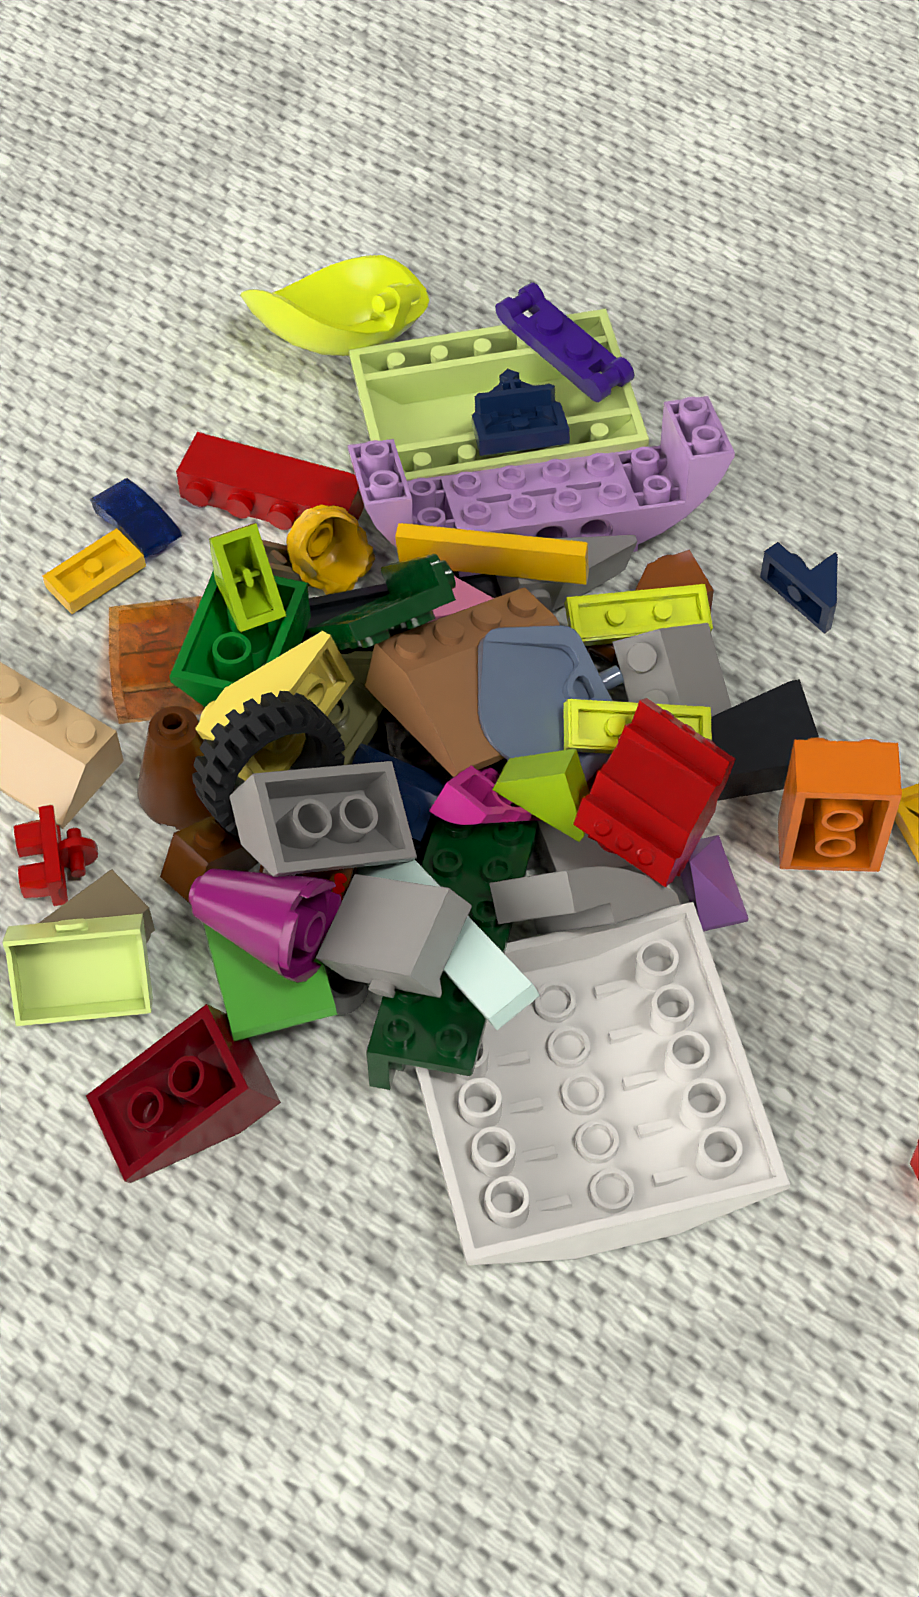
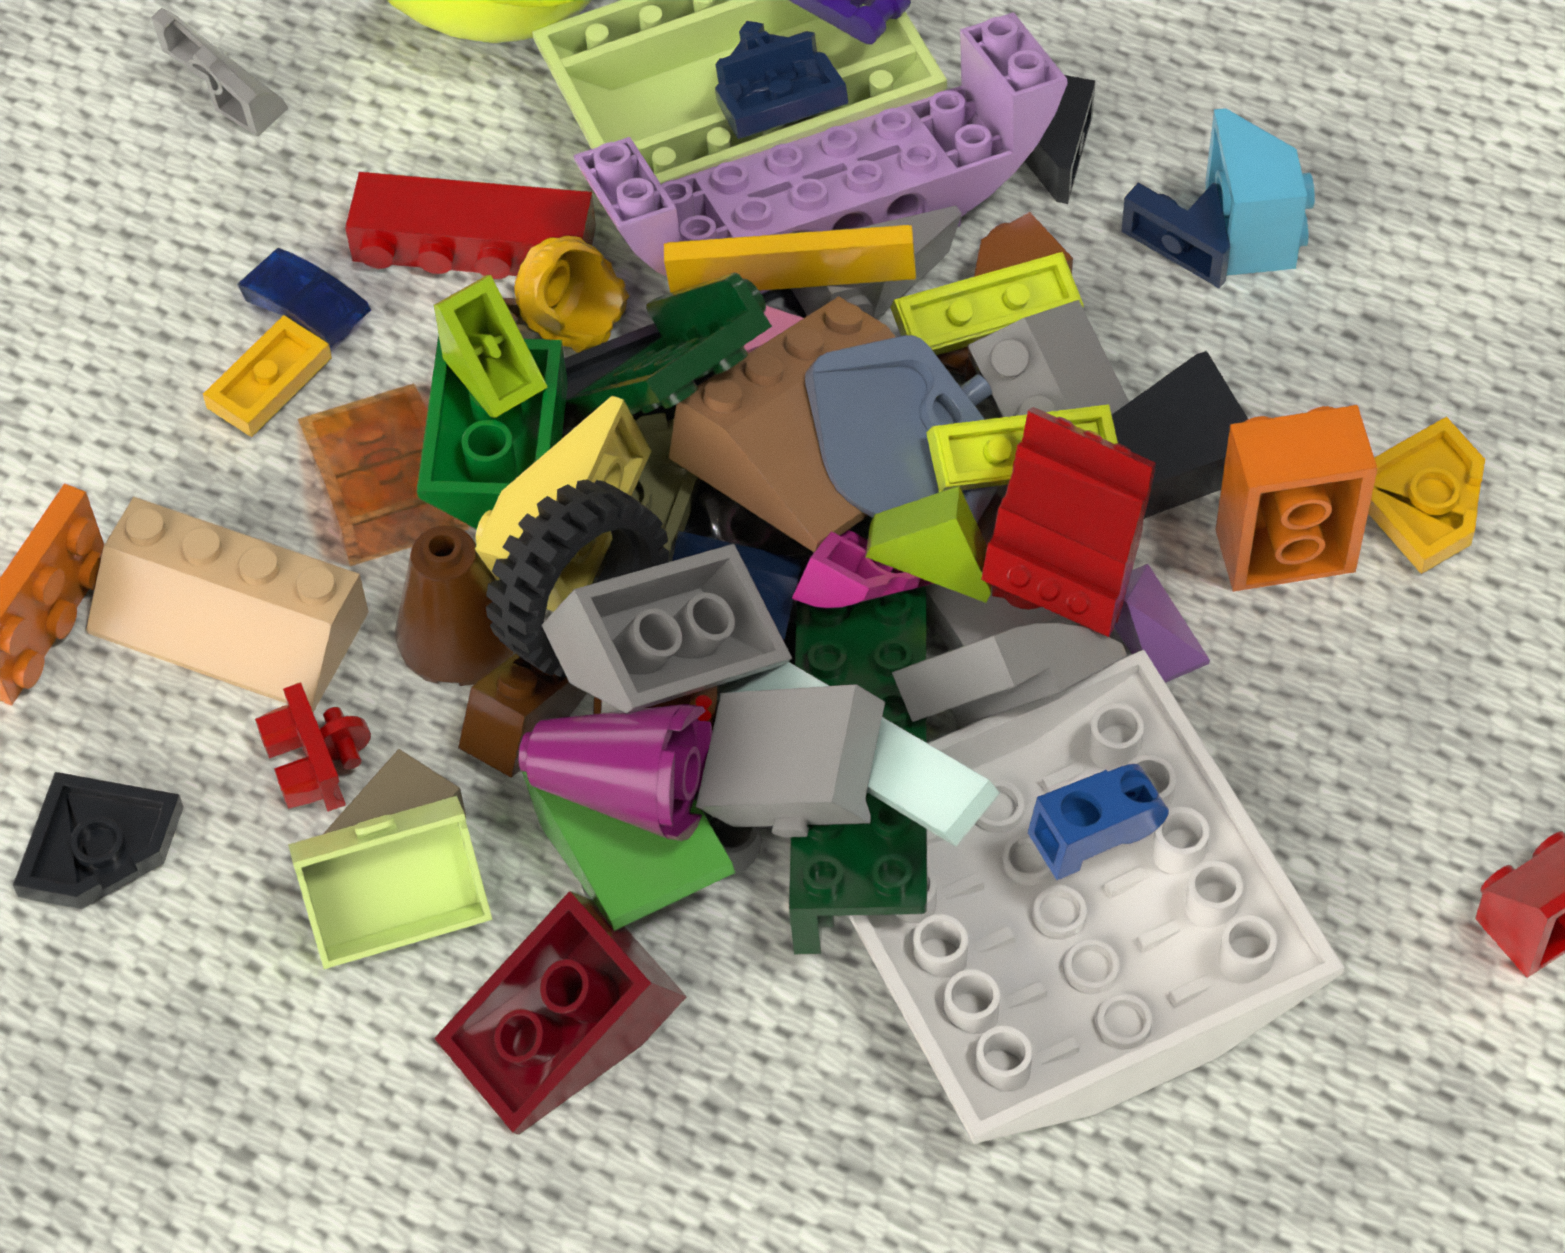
camera: 10 degrees left, 0 degrees up
none -> light grey slope [151,8,288,137]
none -> black slope [1024,75,1096,204]
none -> blue leg [1027,764,1169,881]
none -> medium azure slope [1205,108,1315,276]

